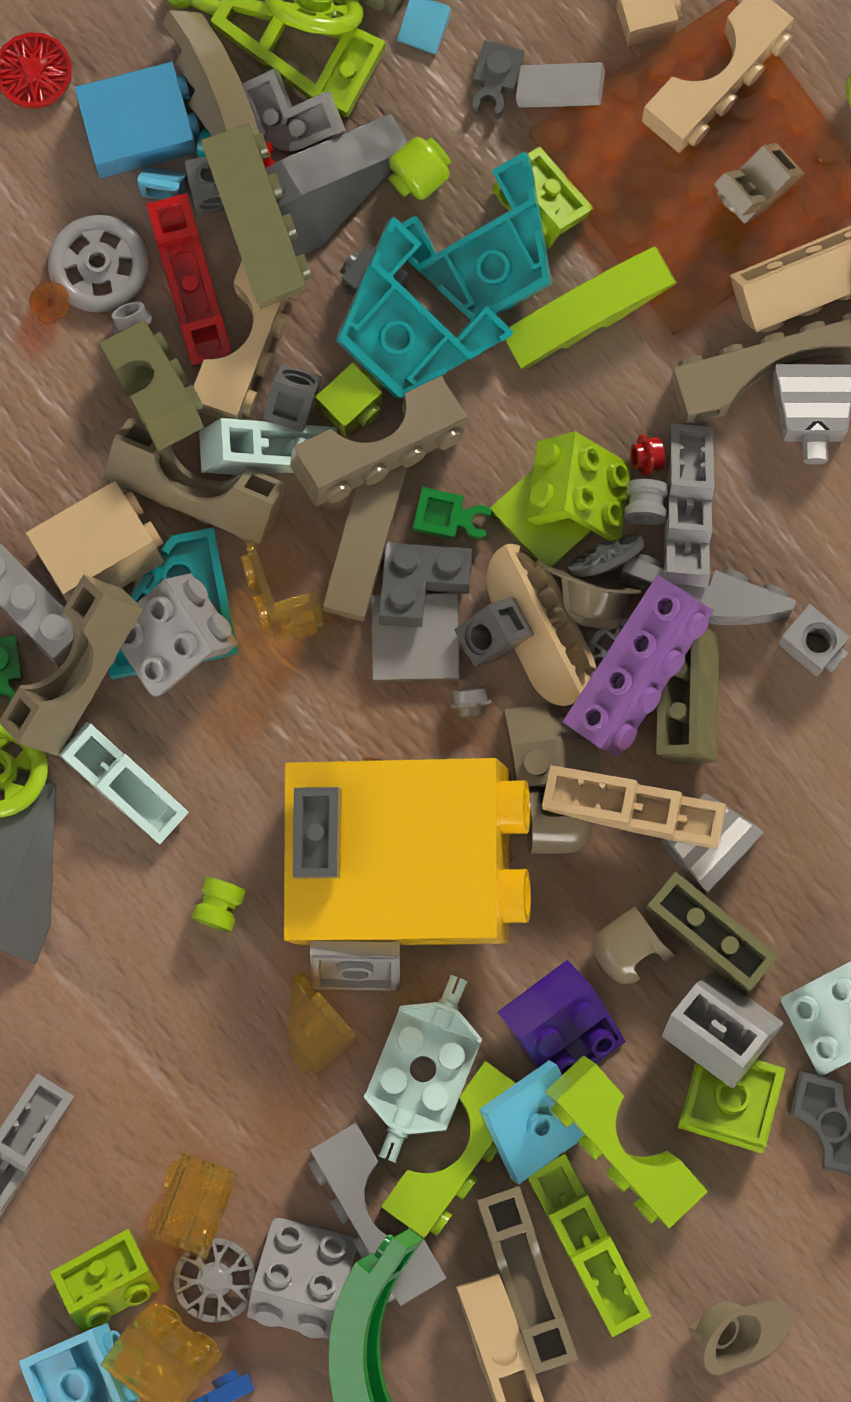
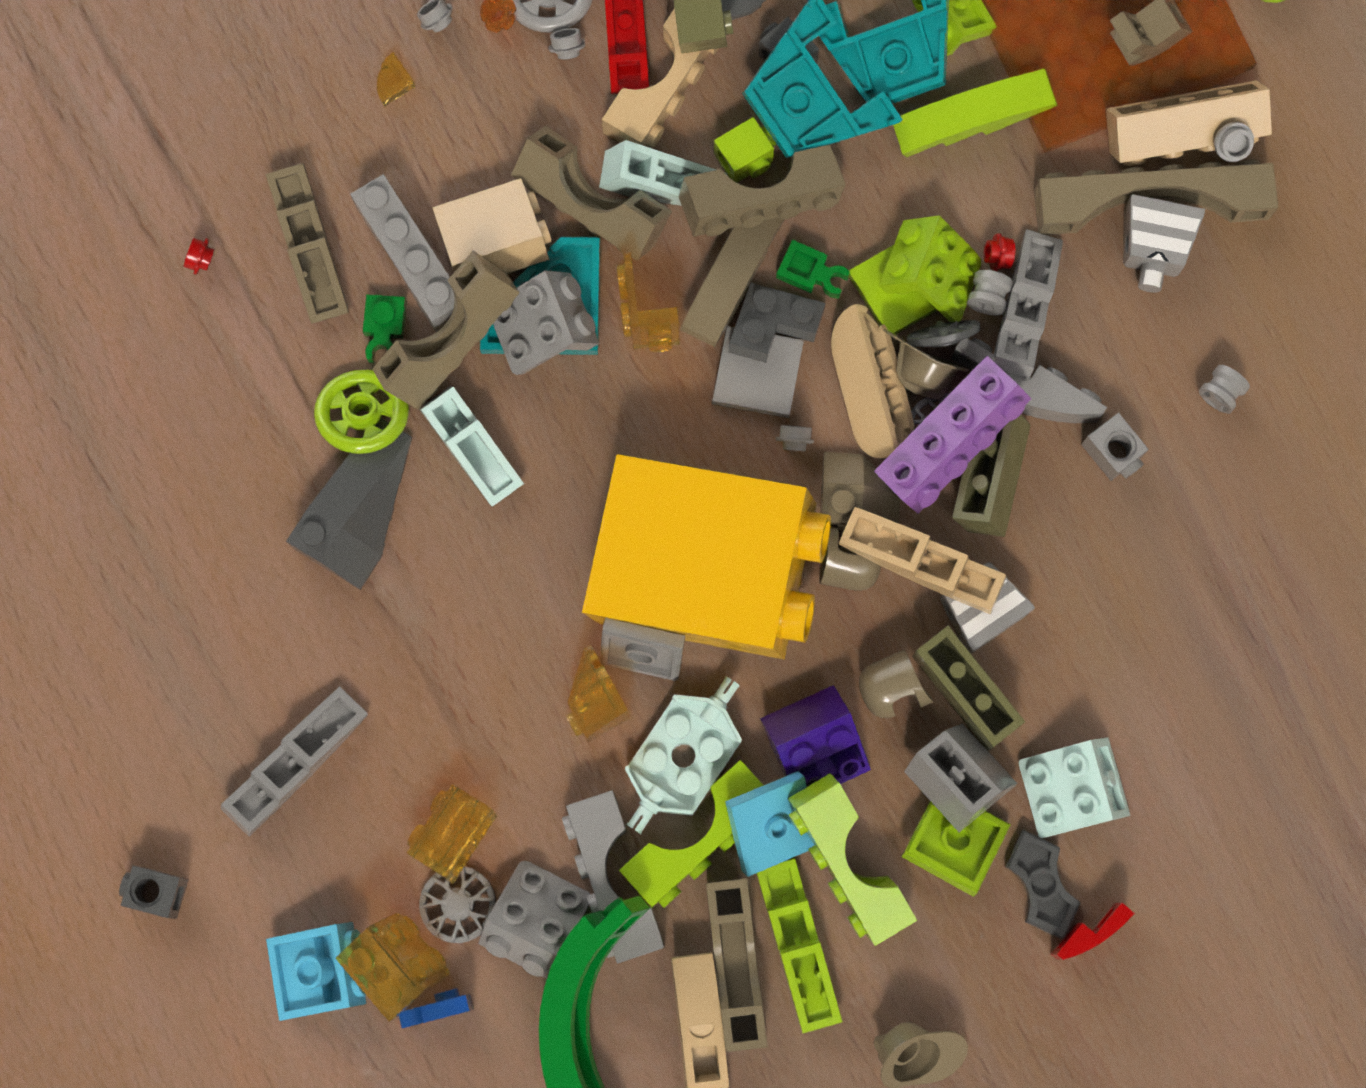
camera: 15 degrees right, 0 degrees up
lime bracket [50,1229,160,1331] -> none
olive arch [99,320,204,451] -> none
lime wheel [191,876,246,933] -> none
dark grey brick [262,364,322,432] -> none
dark grey plate [293,787,341,879] -> none
dark grey brick [454,597,534,667] -> none

